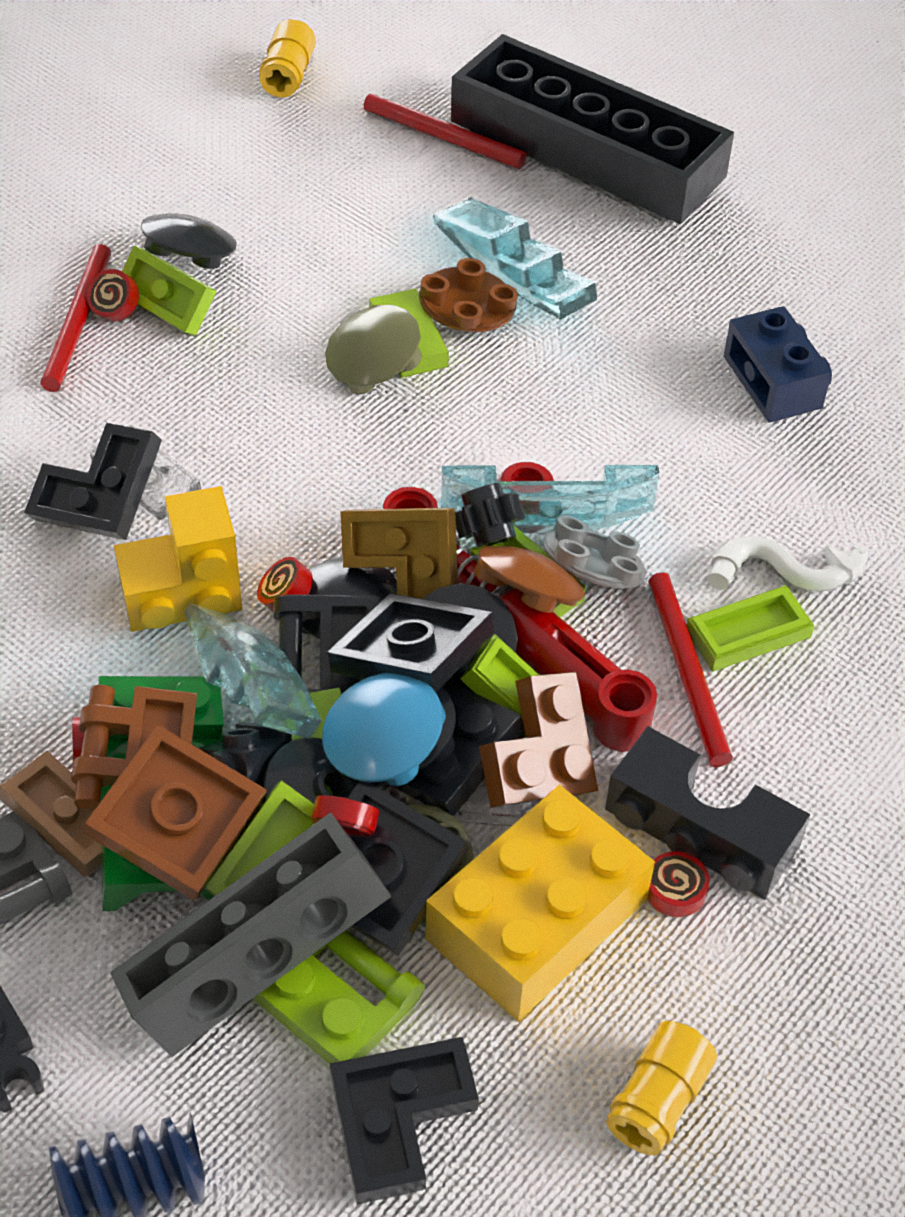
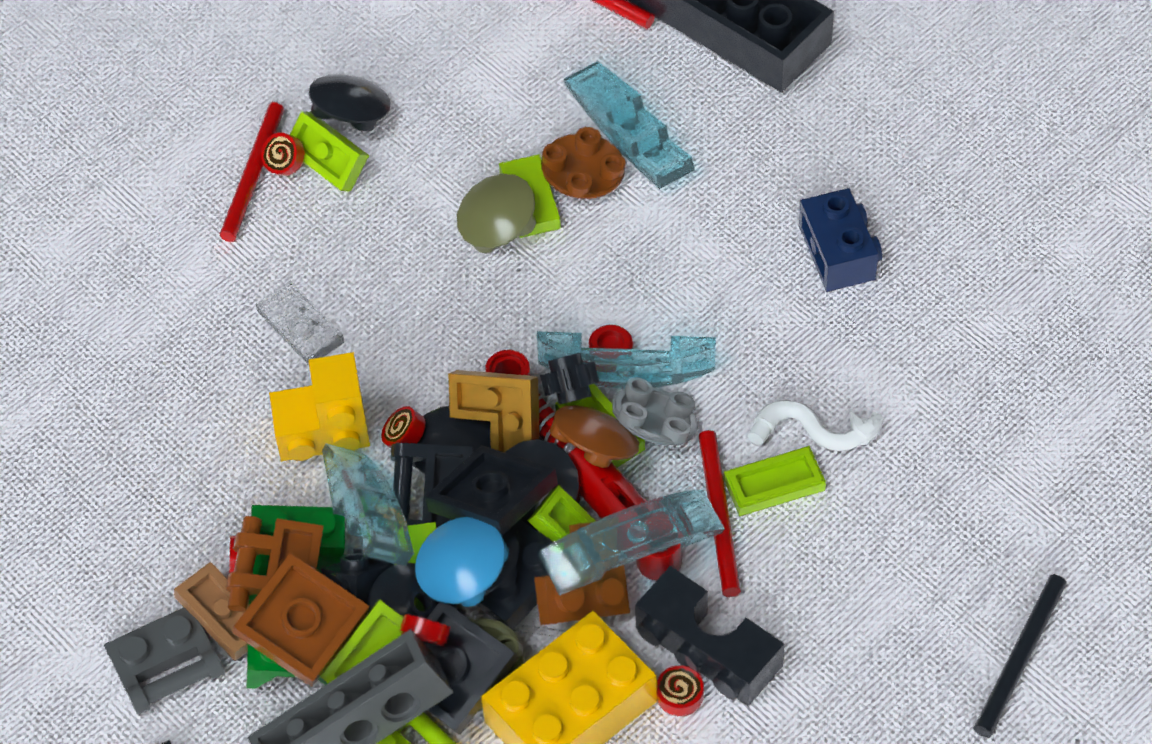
camera: 10 degrees right, 5 degrees up
black plate [24,422,162,540] -> none
none -> clear light blue slope [538,489,724,595]

